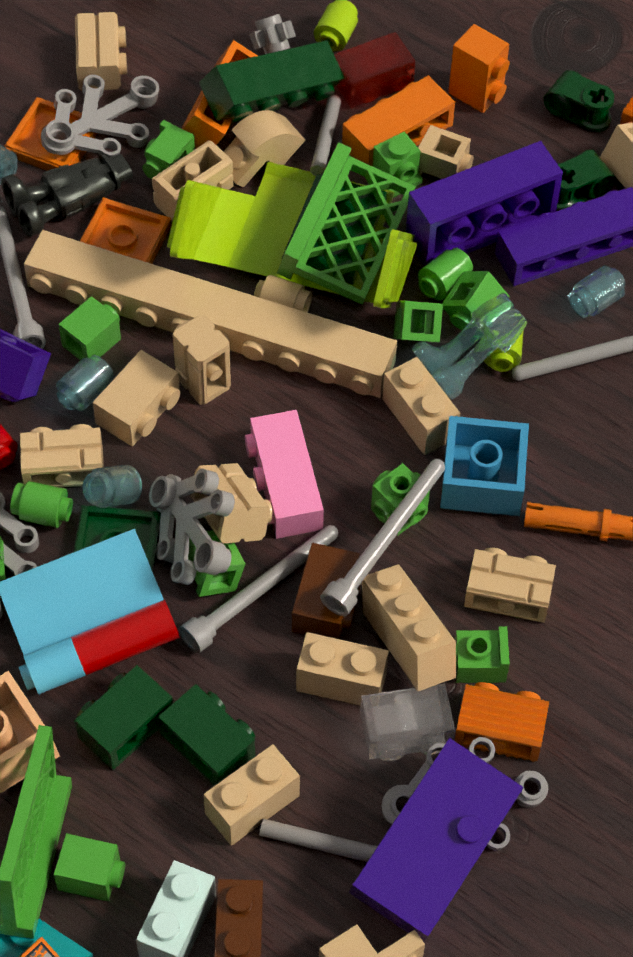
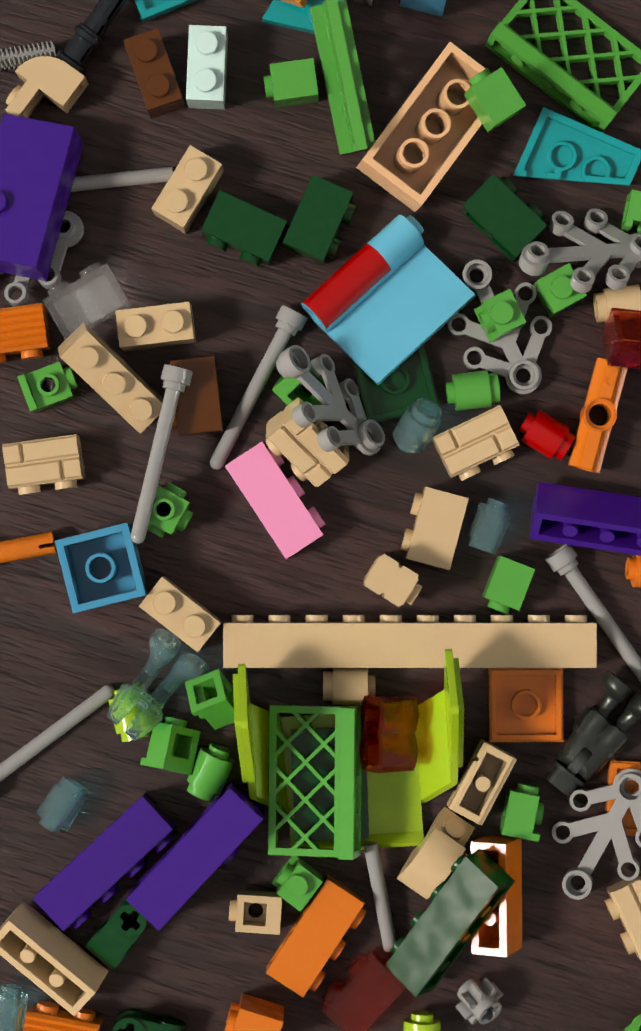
camera: 160 degrees right, 30 degrees up
none -> clear red brick [360,694,420,773]

